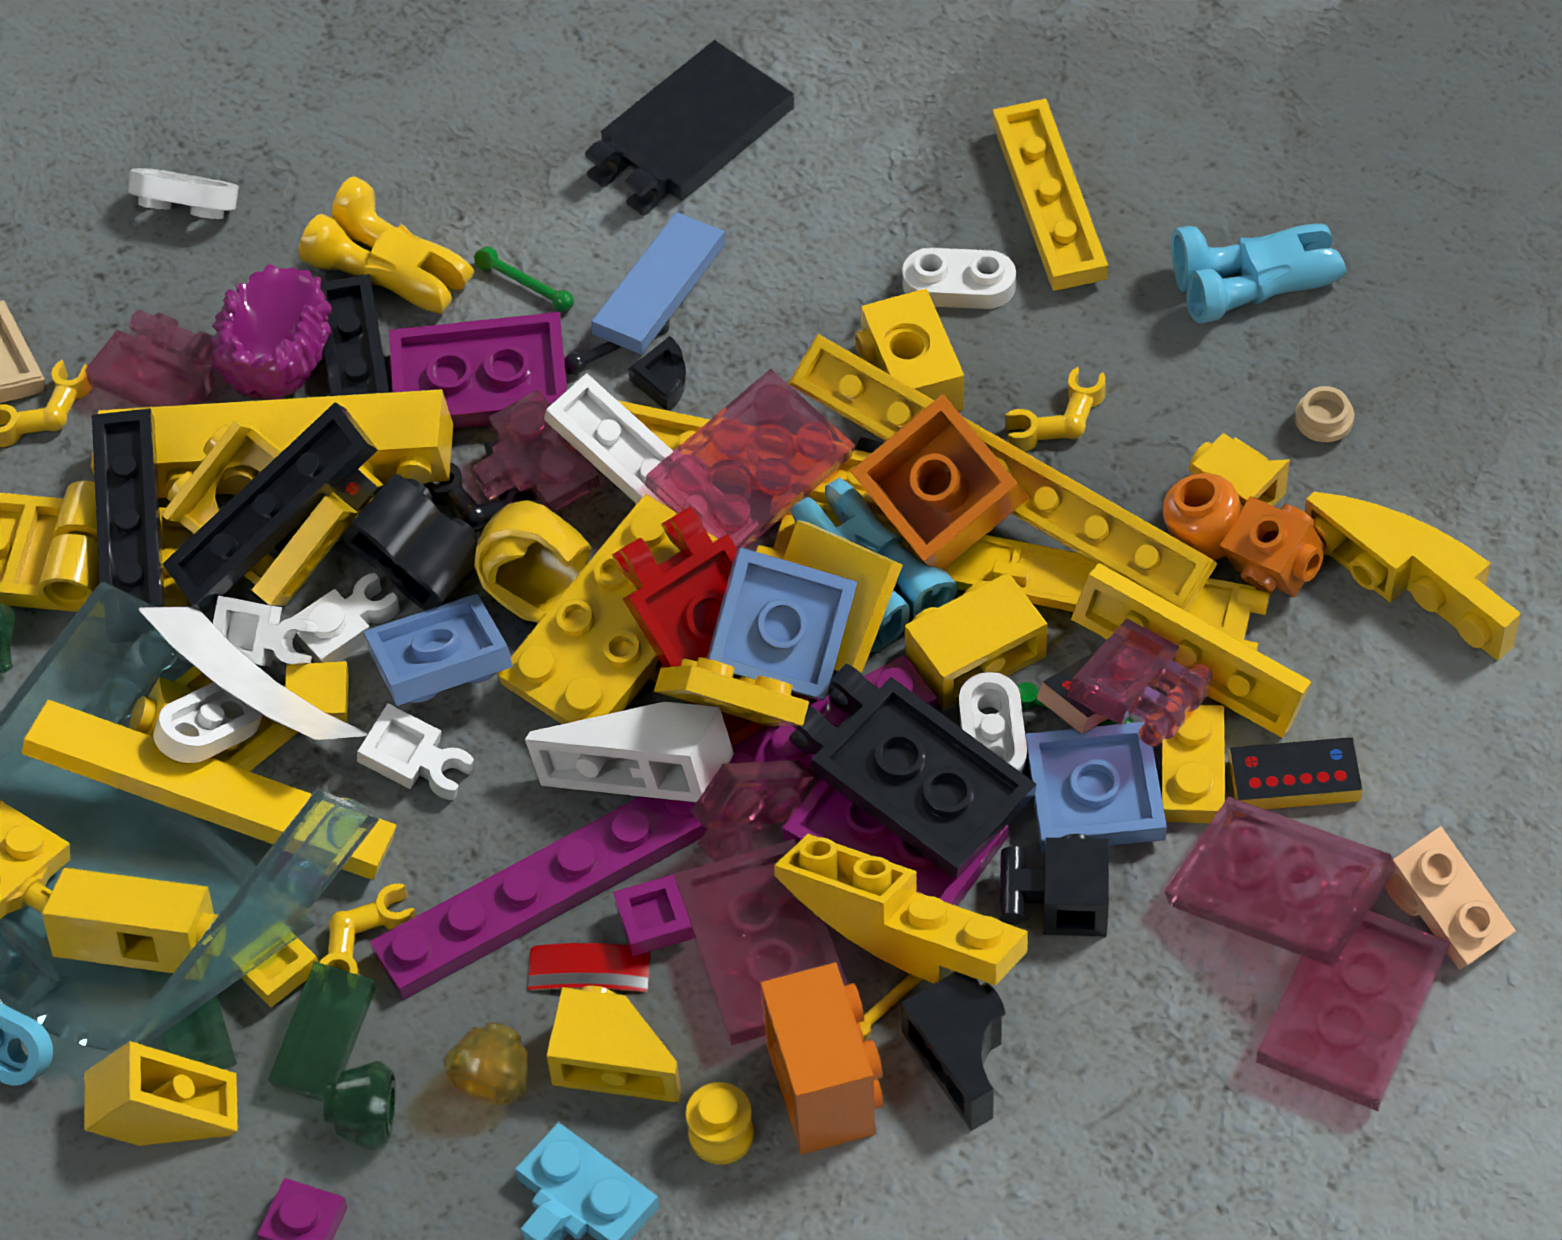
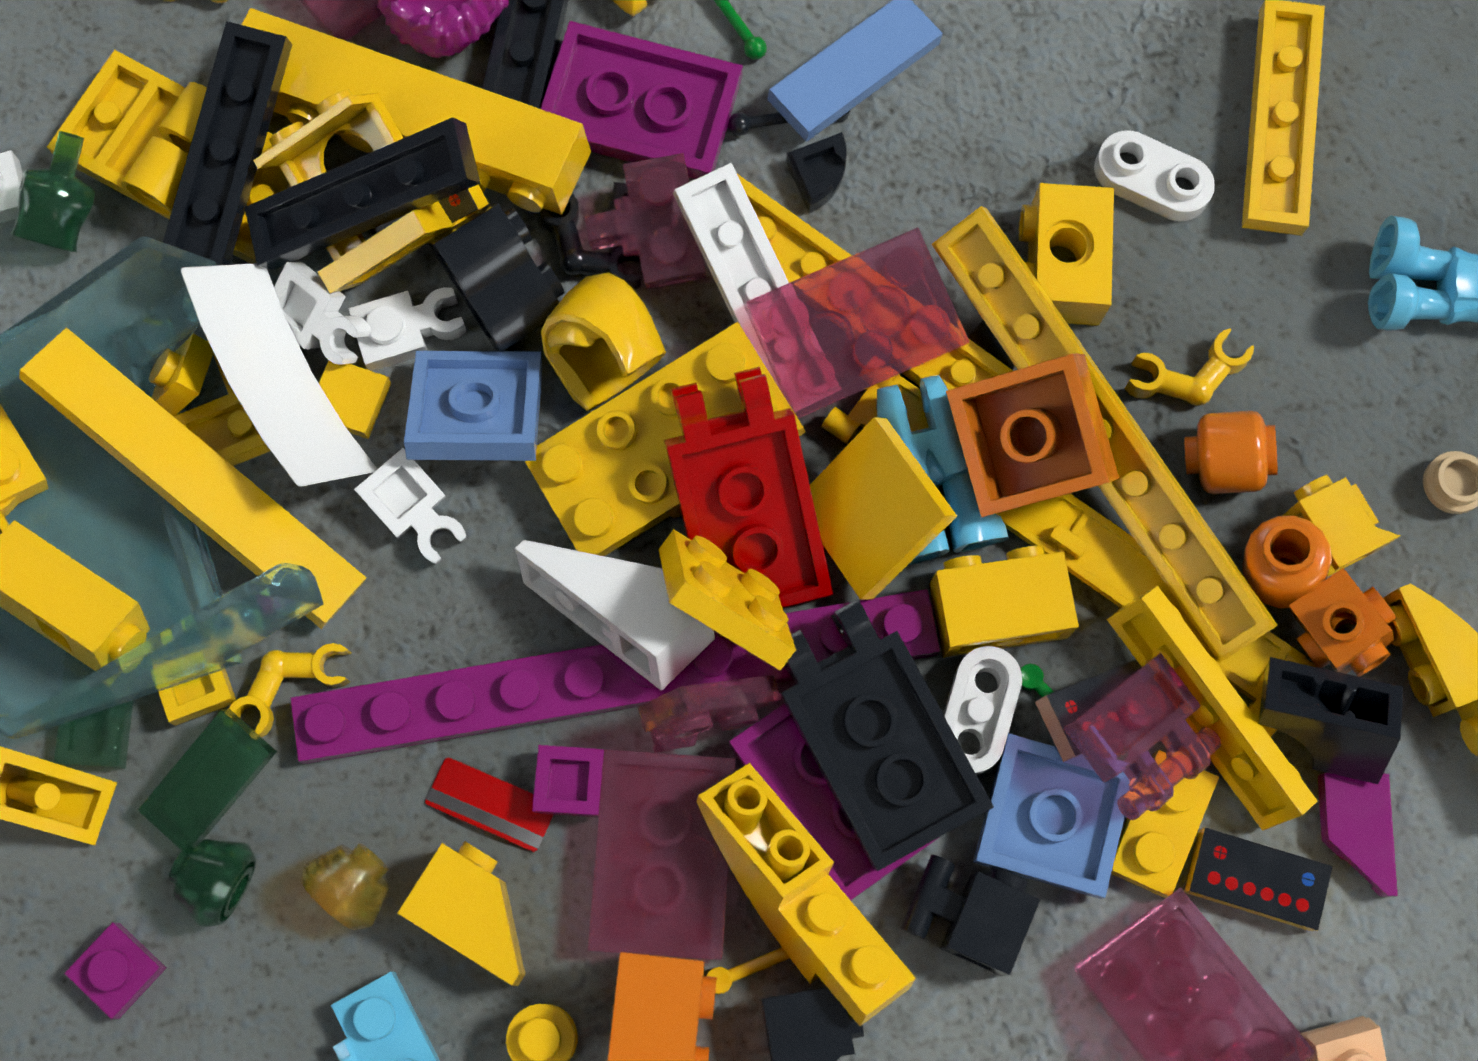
camera: 15 degrees right, 20 degrees up
white plate [153,682,263,763] -> none
medium blue plate [706,547,857,701] -> none
none -> orange head [1184,411,1278,494]
none -> black arch [1258,657,1403,784]
none -> magenta tile [1318,773,1398,897]

